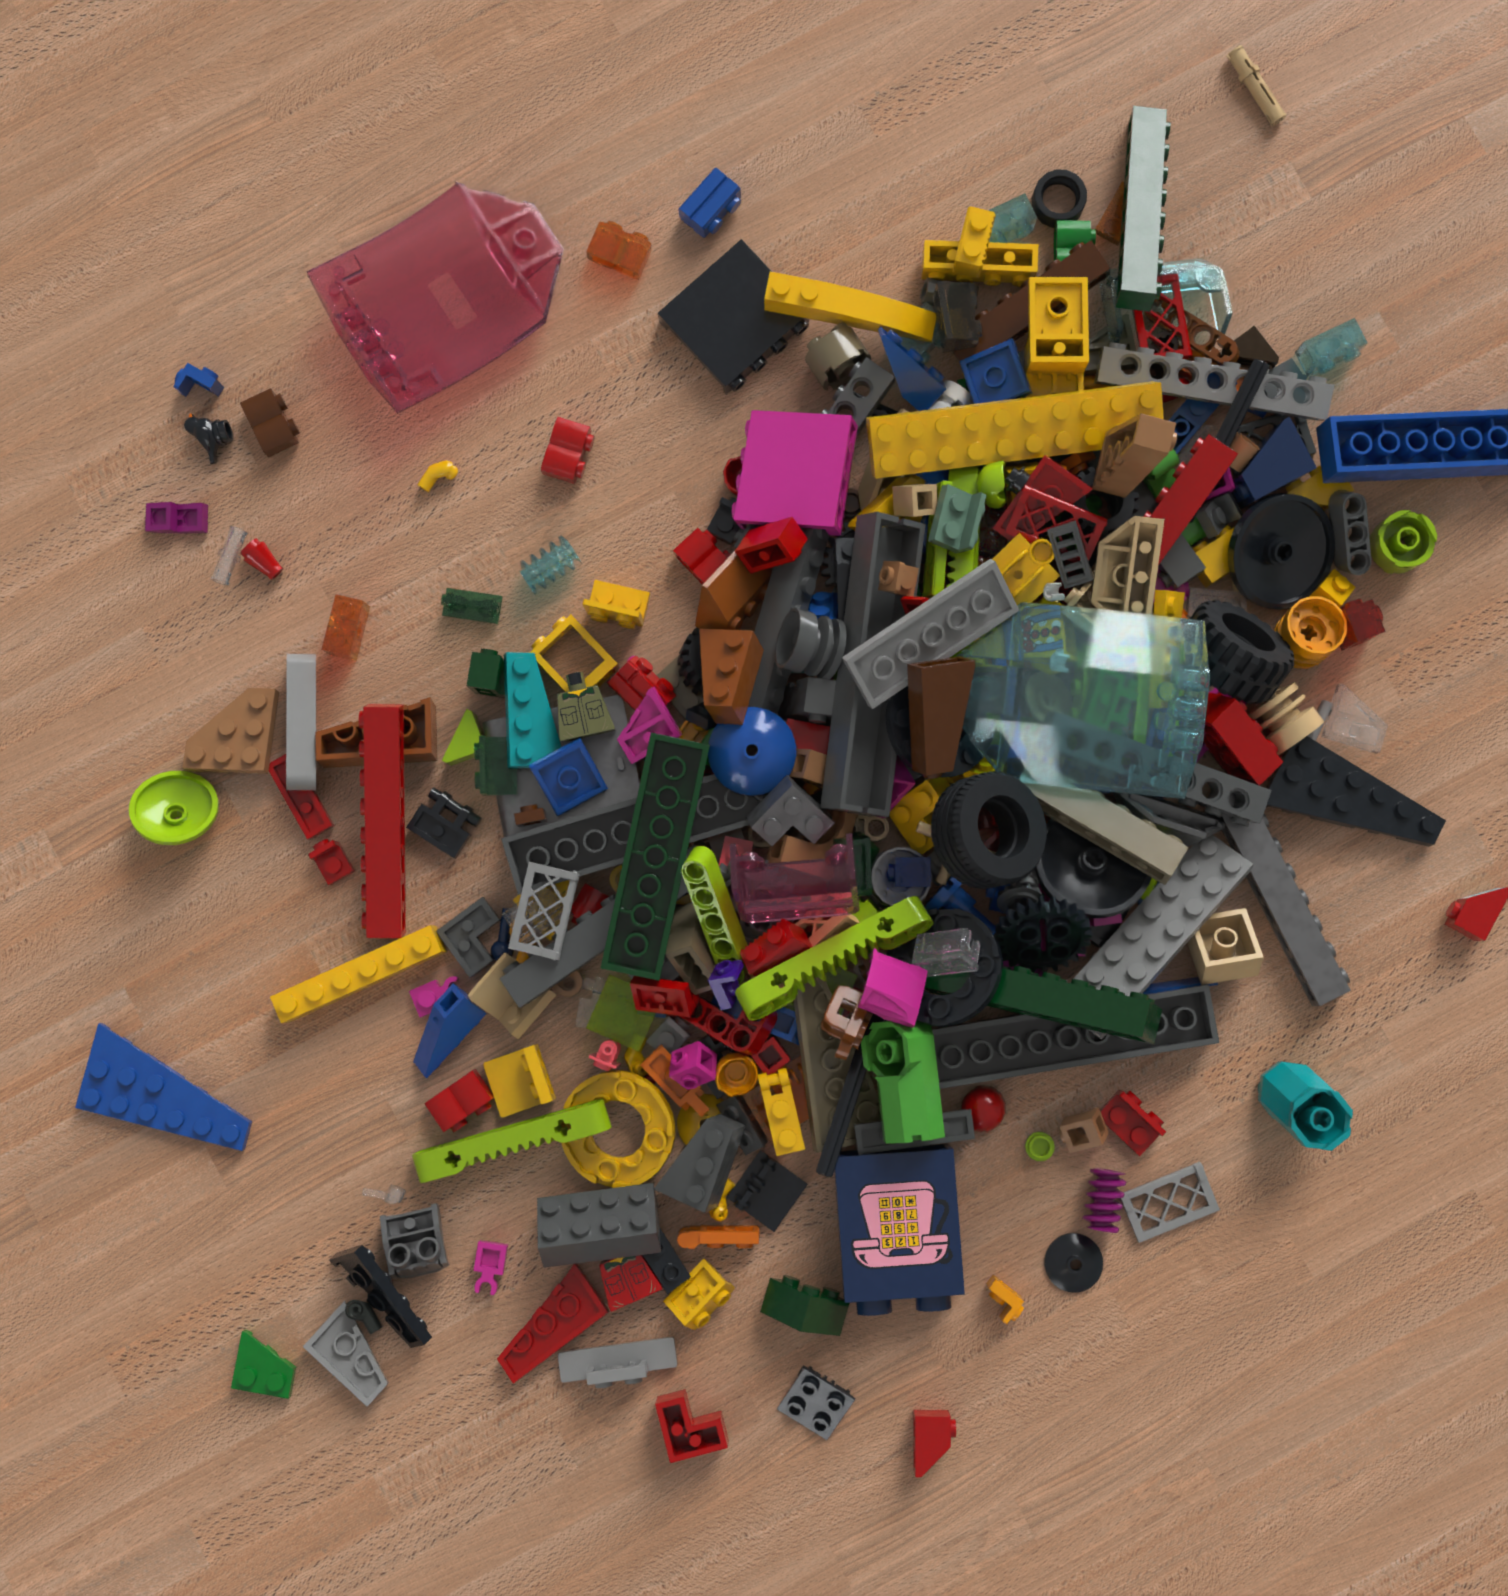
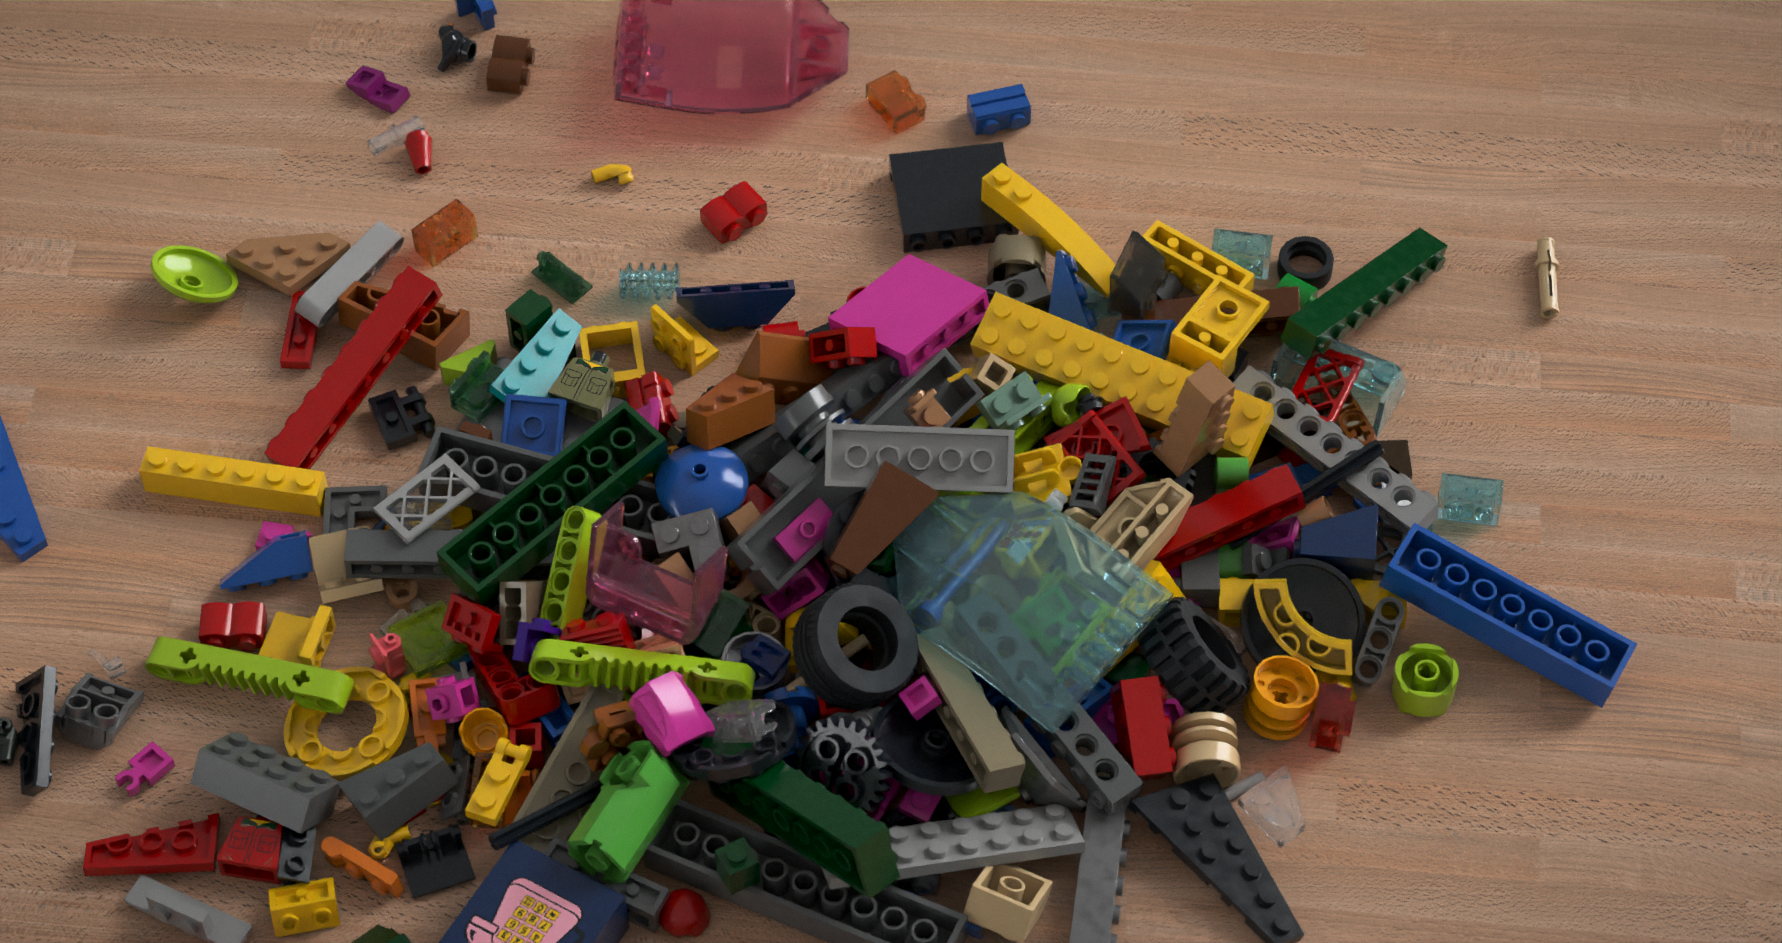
camera: 25 degrees right, 30 degrees down
red bracket [308,839,355,885] -> none
yellow brick [952,206,996,279] -> none
none -> dark blue wedge [676,279,795,331]
none -> dark green brick [714,837,760,895]
none -> dark pink plate [772,497,833,563]
none -> dark pink plate [898,675,943,721]
none -> yellow brick [1253,578,1353,675]

